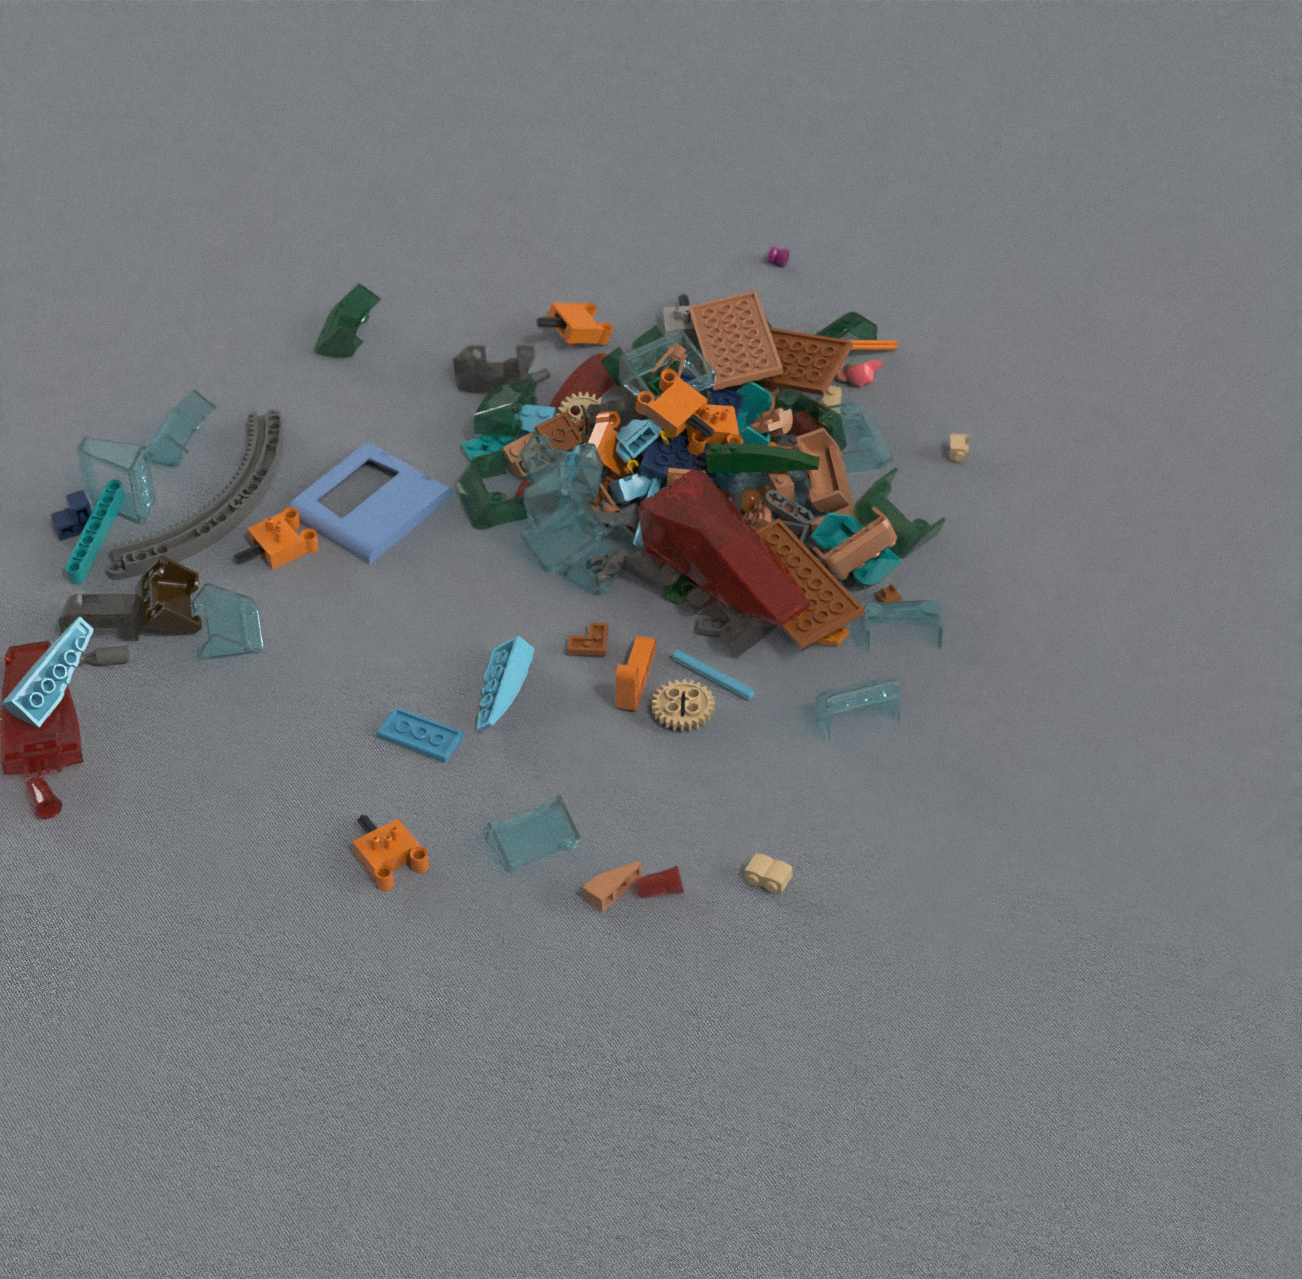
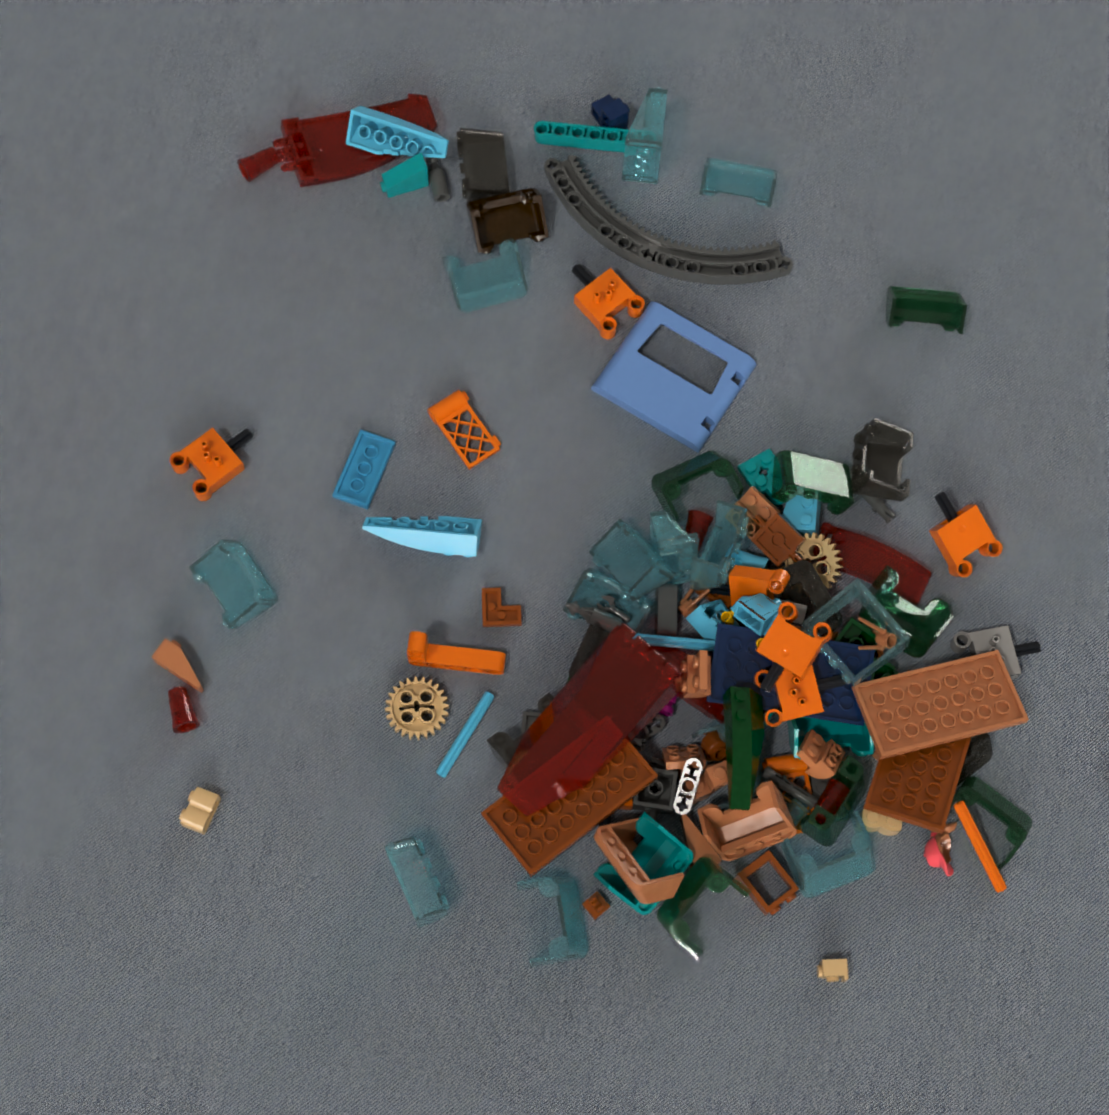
camera: 80 degrees right, 25 degrees up
none -> teal slope [380,153,429,198]
none -> orange piece [427,389,501,470]
none -> dark orange window [735,850,799,916]

